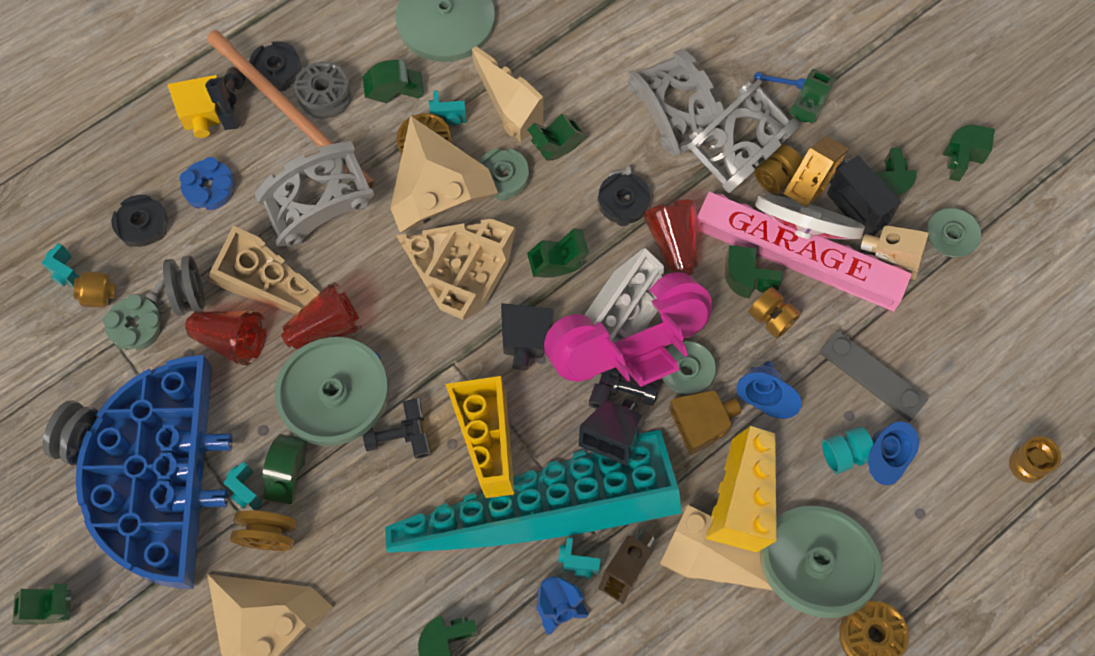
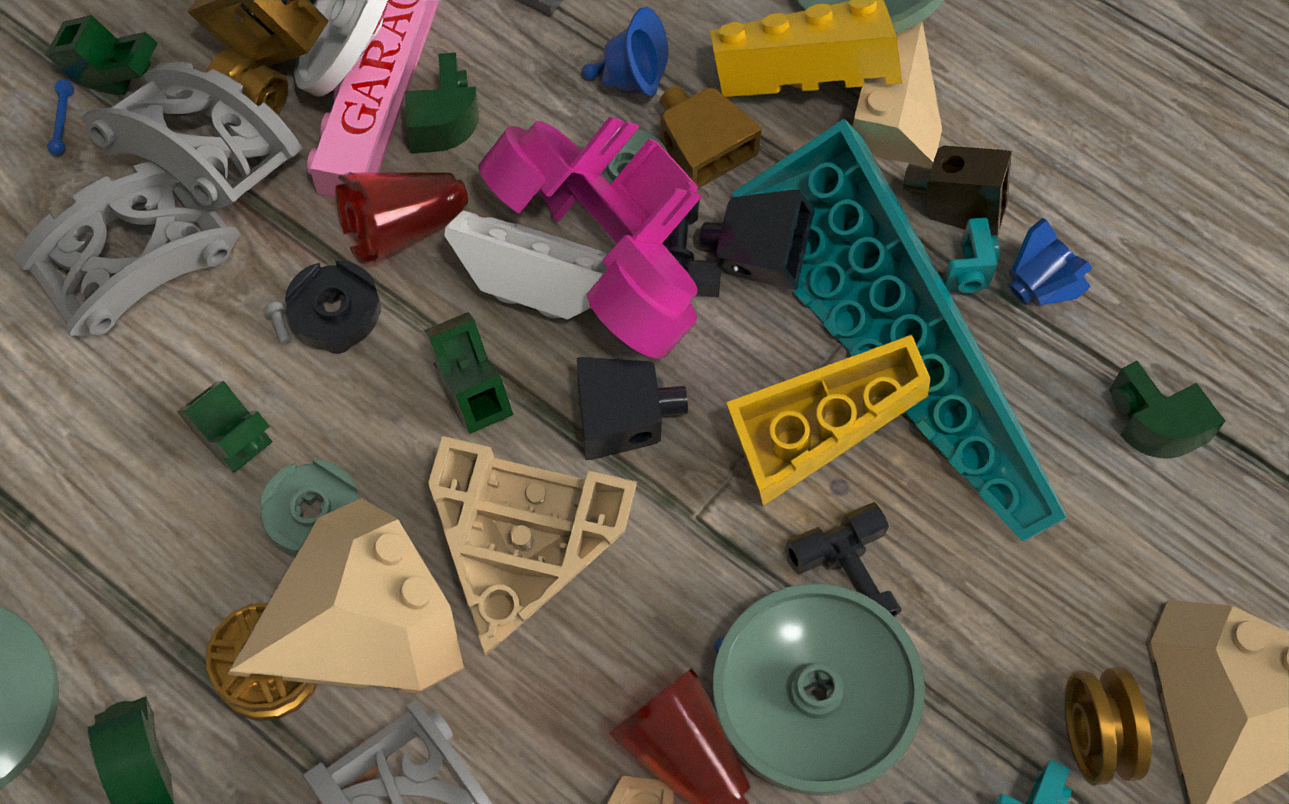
camera: 105 degrees left, 5 degrees down
dark green brick [262,434,307,505] -> none
teal bracket [429,90,467,126] -> none
tan wedge [472,46,544,142] -> none
pearl gold wheel [748,287,801,339] -> none

